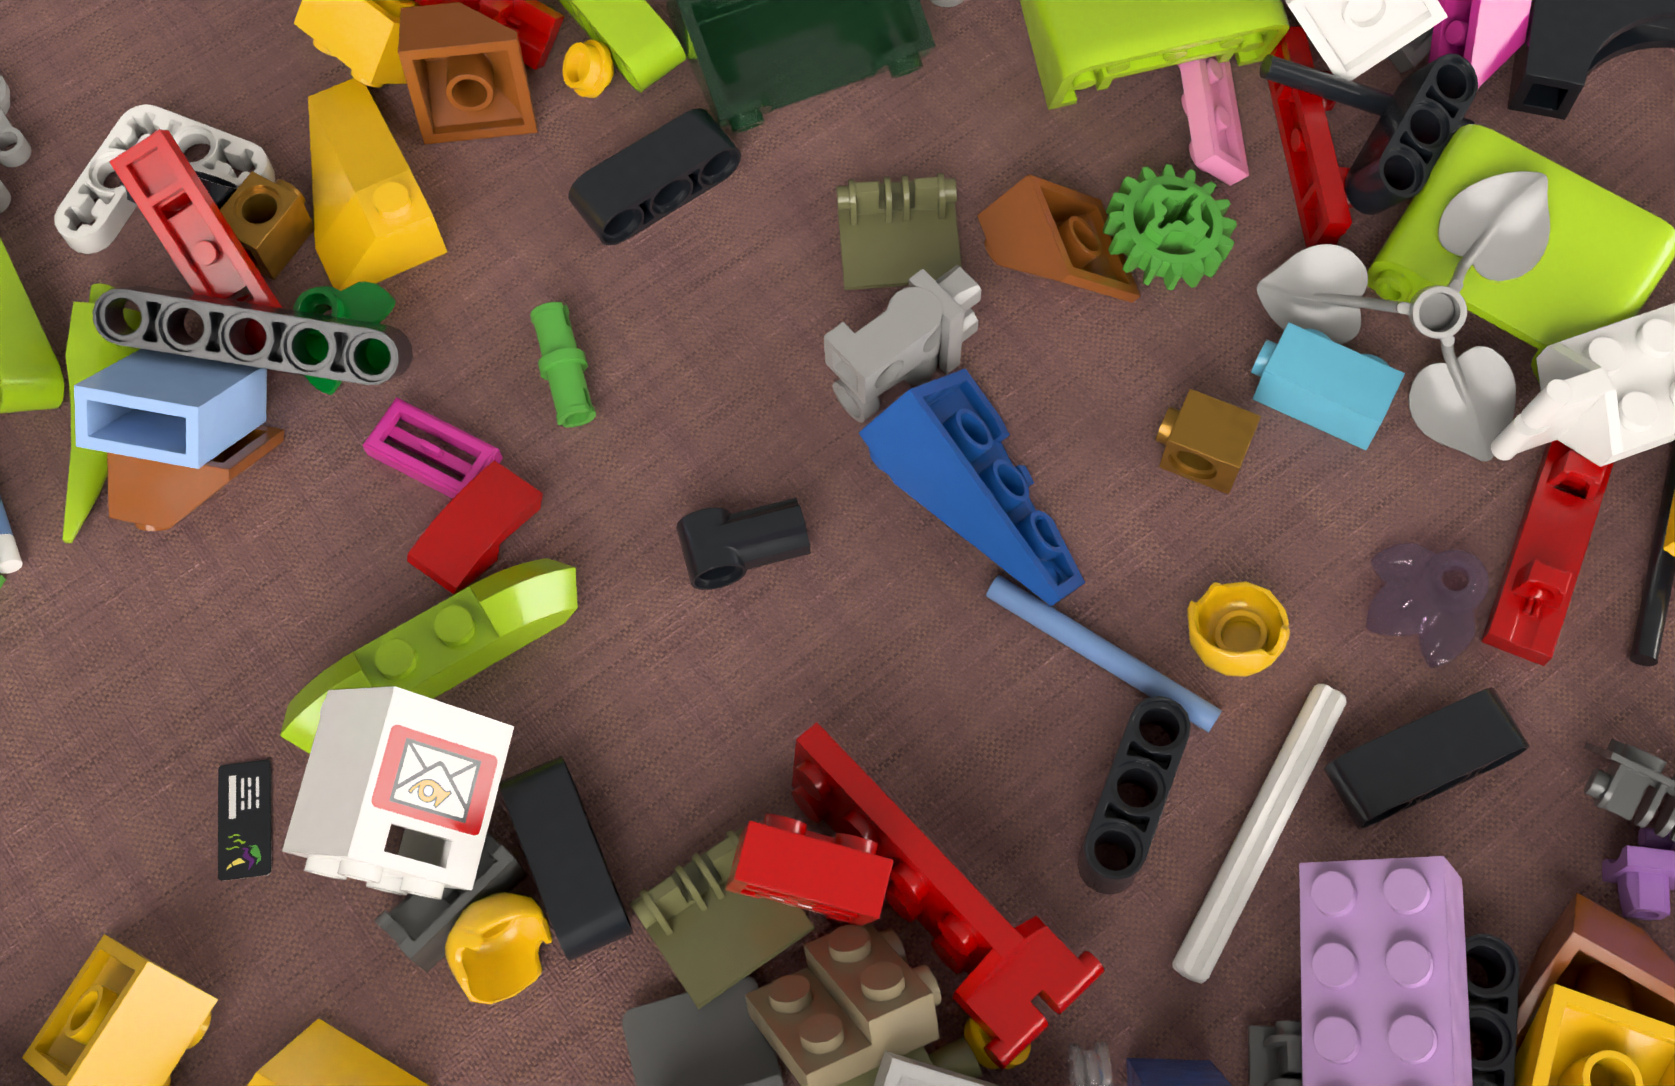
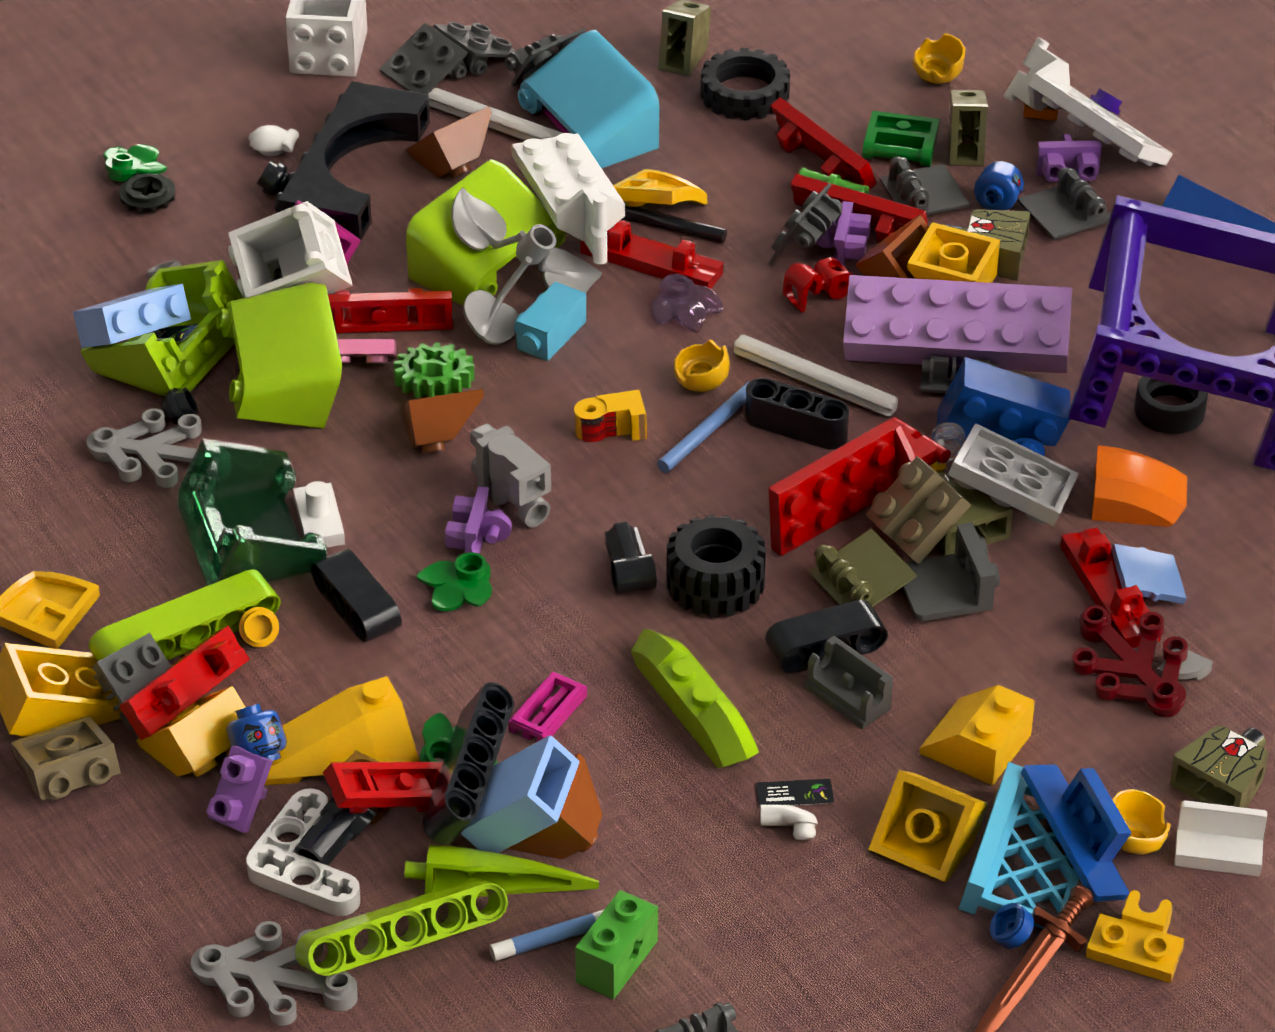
camera: 90 degrees left, 25 degrees down
white container [282,686,514,899] -> none
dark orange slope [398,2,538,145] -> none
red slope [407,460,543,595] -> none
yellow hair [445,892,553,1004] -> none
bright green pin [530,302,596,428] -> none
red piece [725,813,894,926] -> none
olive hinge [836,173,962,290] -> none
blue wedge [858,368,1085,606] -> none
pearl gold brick [1155,389,1261,495] -> none
black bar [1259,54,1475,132] -> none
black beam [1324,687,1530,829] -> none
black beam [1345,53,1478,215] -> none
none -> medium lavender hips [206,746,273,833]
none -> blue head [226,703,287,761]
none -> white tile [293,481,345,550]
none -> green plate [417,552,492,611]
none -> medium lavender hips [445,486,512,554]
none -> yellow leg [574,390,647,442]
none -> black tyre [666,515,766,617]
none -> white arm [760,805,818,840]
none -> red leg [782,257,853,313]

